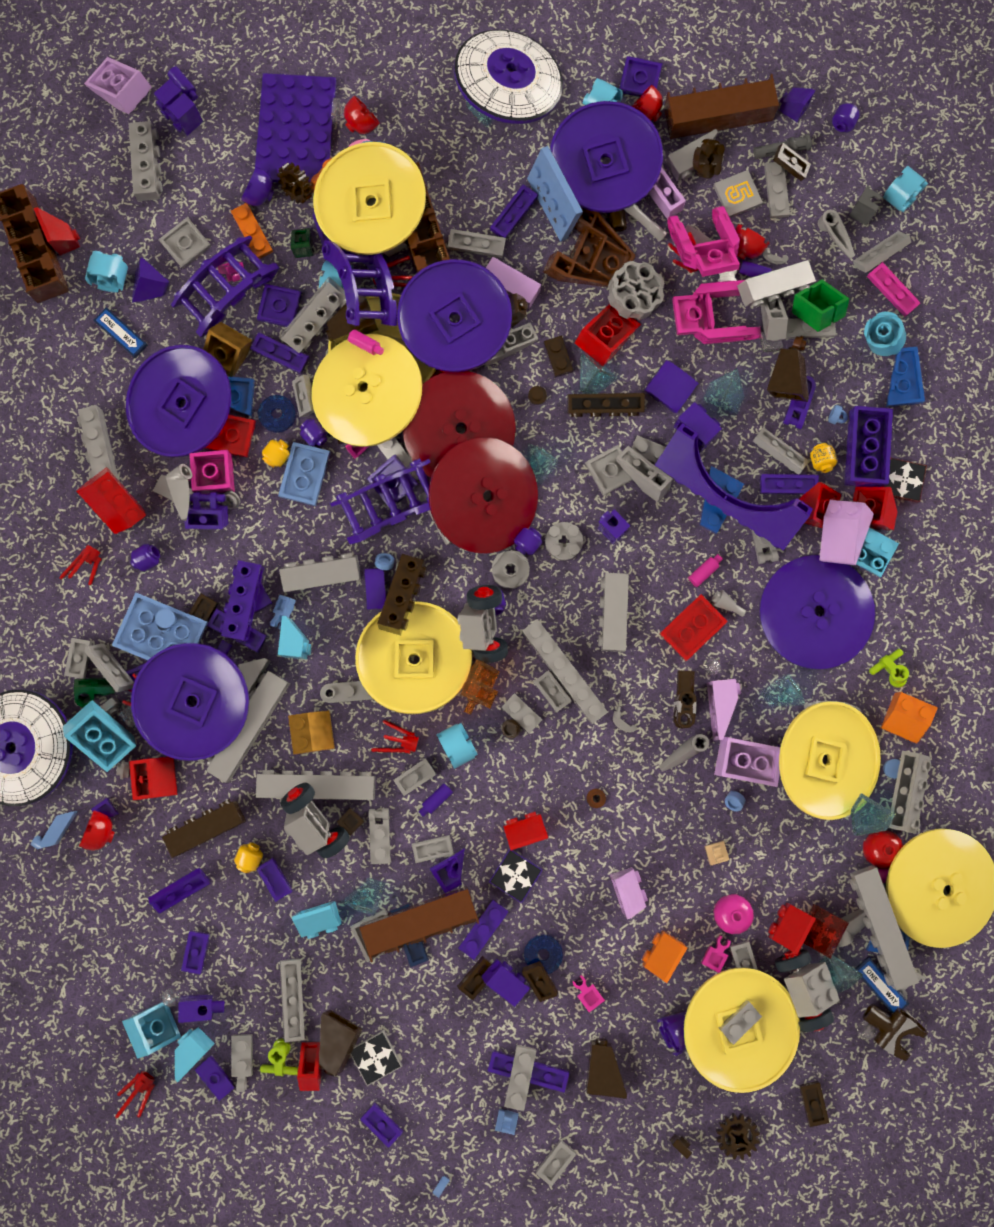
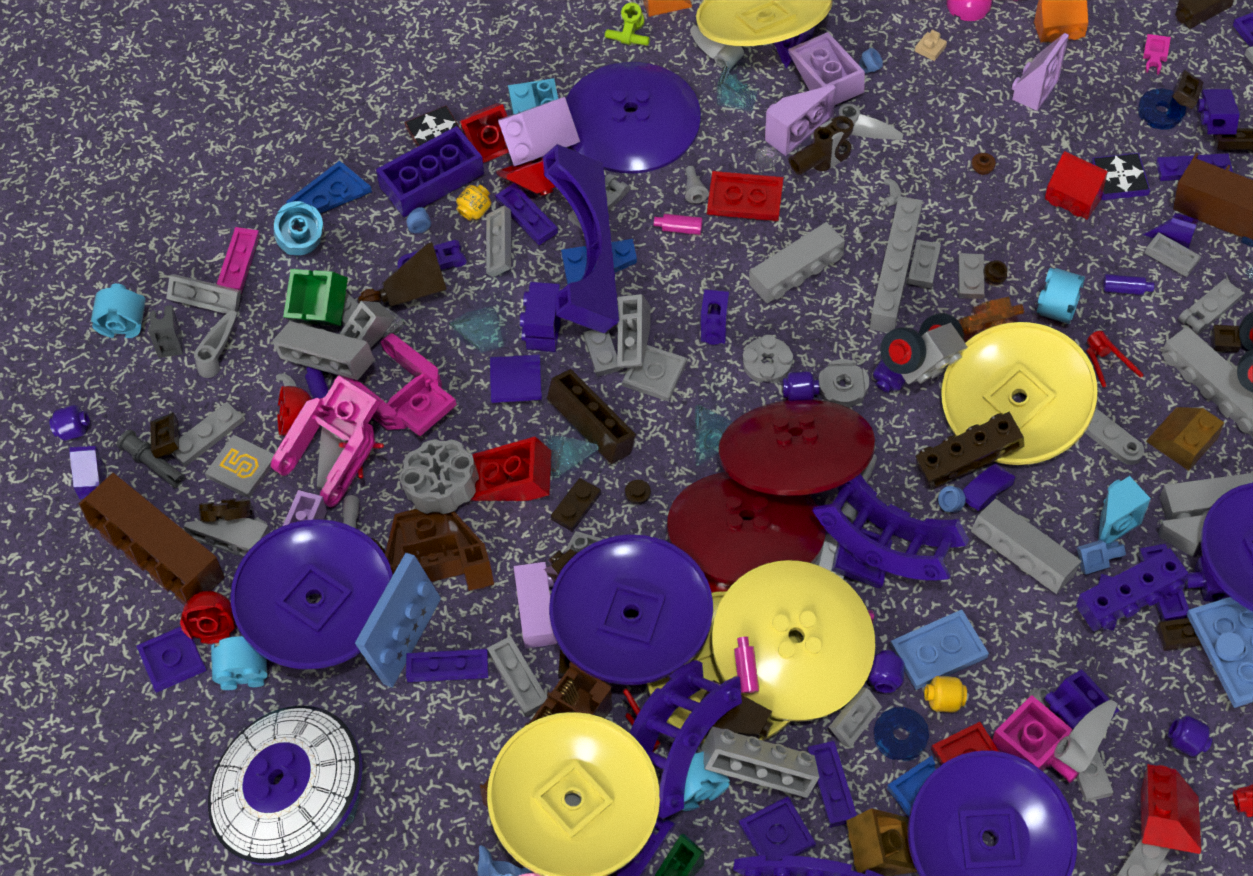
camera: 130 degrees left, 25 degrees down
light grey plate [394,758,437,796] -> none

